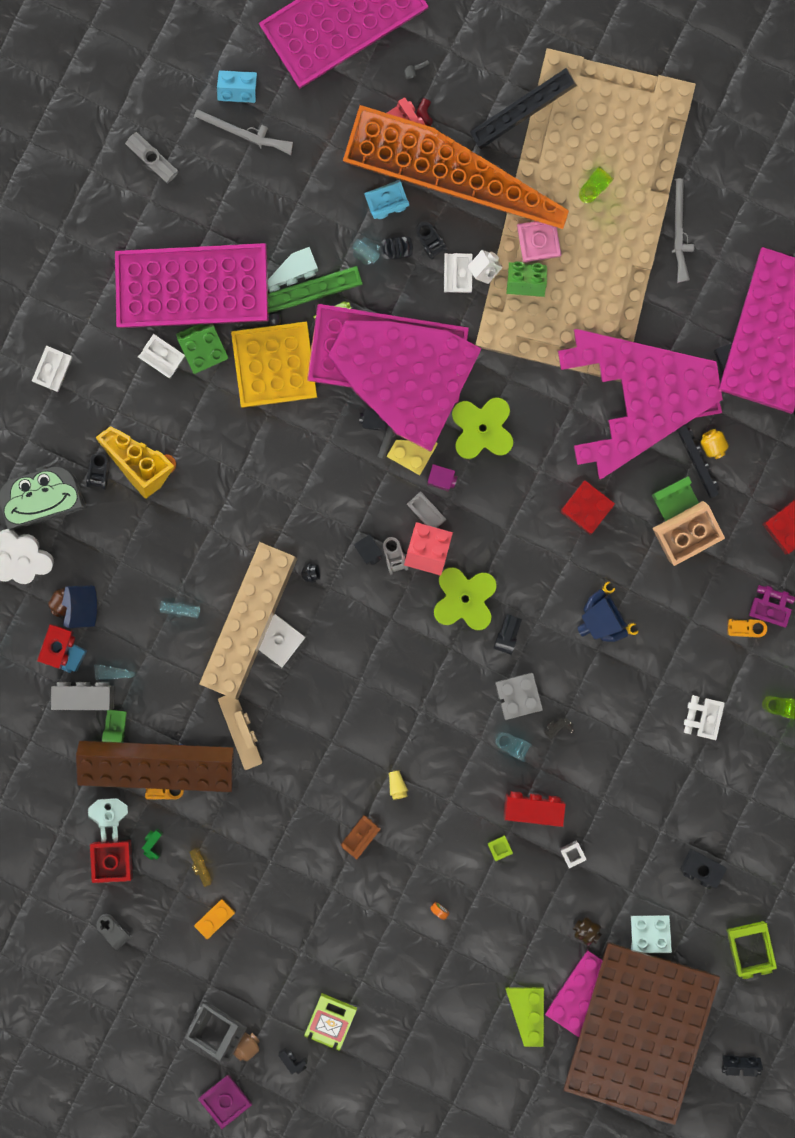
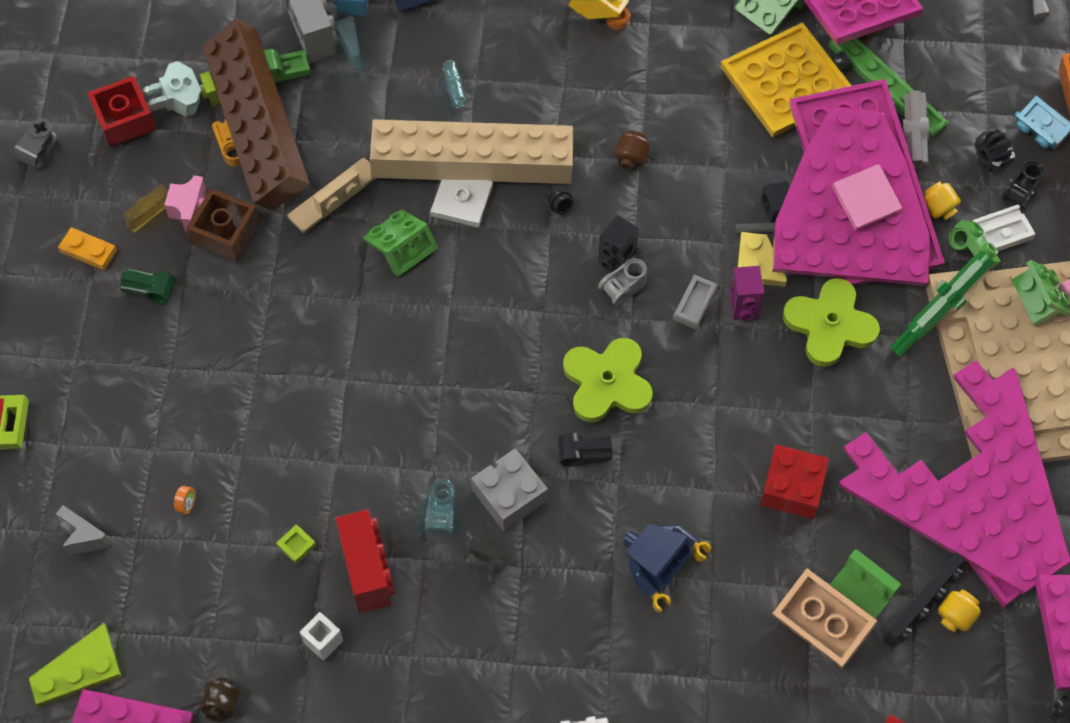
camera: 65 degrees right, 25 degrees down
green bracket [142,829,163,860] -> none
light aqua slope [268,247,318,293] -> none
dark orange hinge [341,815,381,859] -> none
clear light blue piece [352,237,381,265] -> none
light yellow cone [388,770,408,800] -> none
coral brick [404,522,453,575] -> none
white brick [468,250,503,284] -> none
none -> light grey slope [56,505,111,555]
none -> dark green piece [120,269,176,305]
none -> bright pink brick [164,176,207,232]
none -> reddish brown brick [186,188,260,262]
none -> lime plate [199,71,221,106]
none -> bright green bracket [363,210,438,277]
none -> reddish brown head [614,131,650,170]
none -> bright pink tile [832,164,902,230]
none -> green piece [890,250,995,357]
none -> light grey piece [903,91,929,168]
none -> yellow head [923,181,961,220]
none -> bright green plate [949,220,1001,268]

